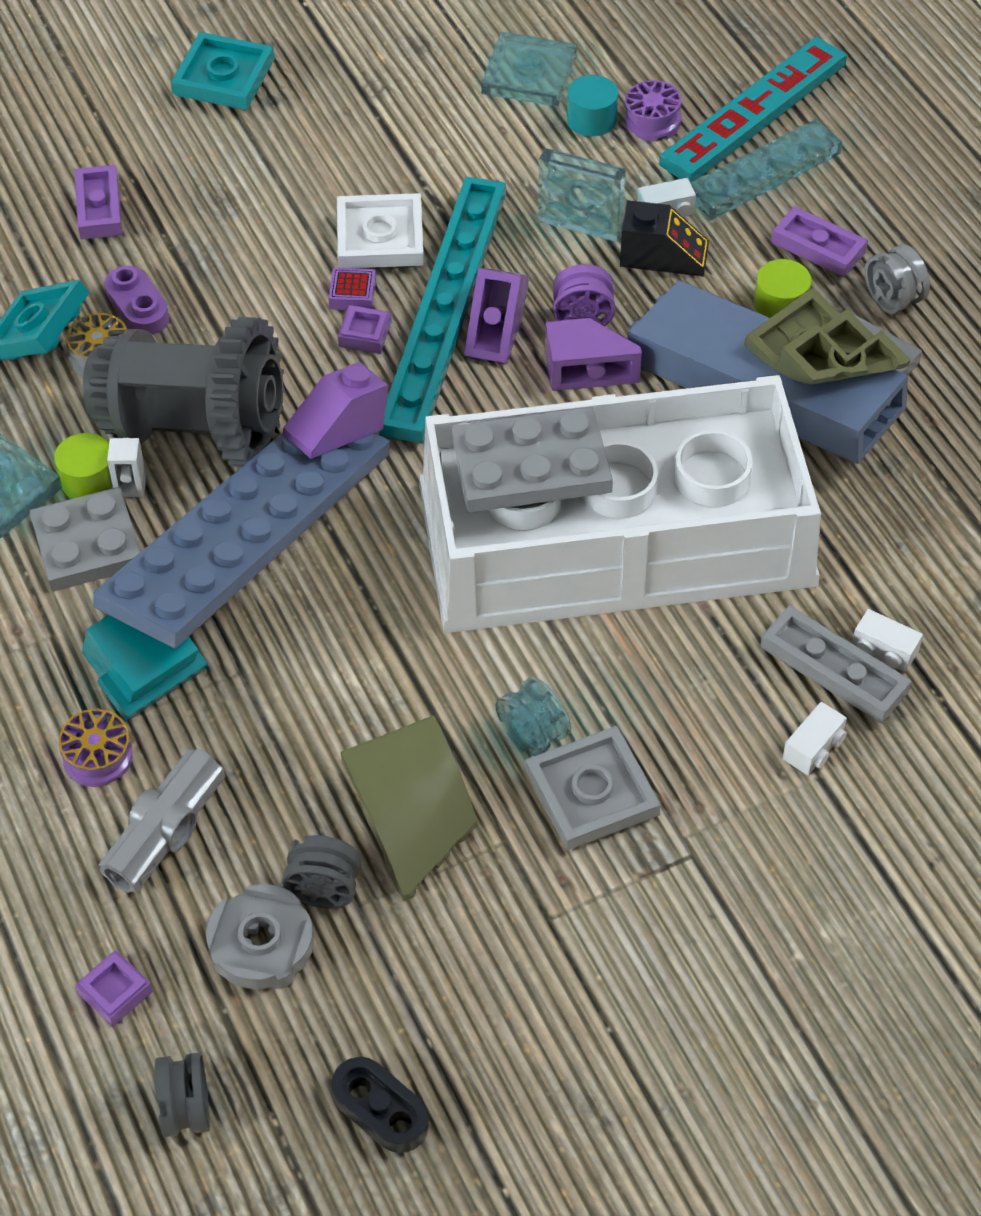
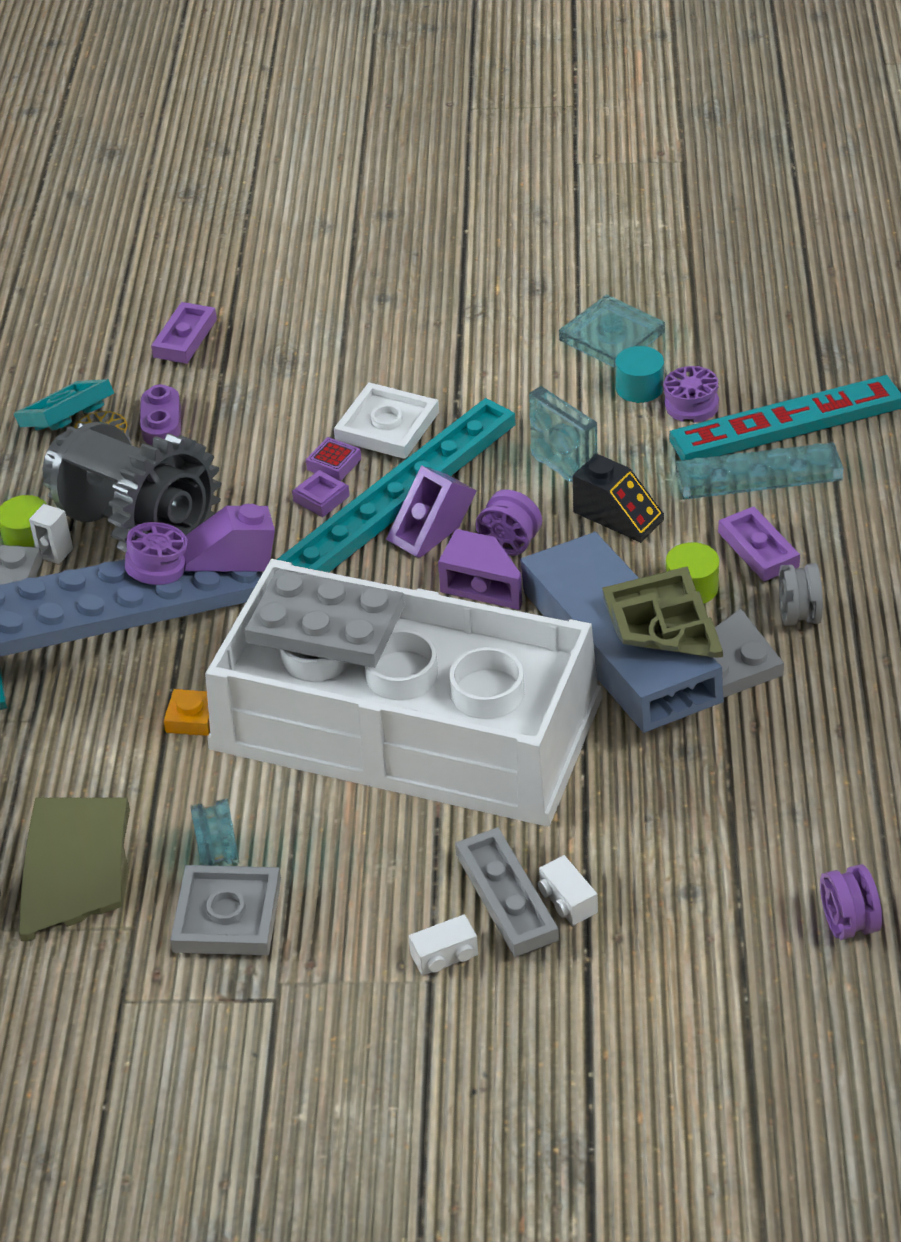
camera: 30 degrees right, 10 degrees down
teal plate [171,32,275,110] -> none
white piece [637,178,696,217] -> none
none -> medium lavender wheel [124,522,187,585]
none -> light orange plate [163,689,210,736]

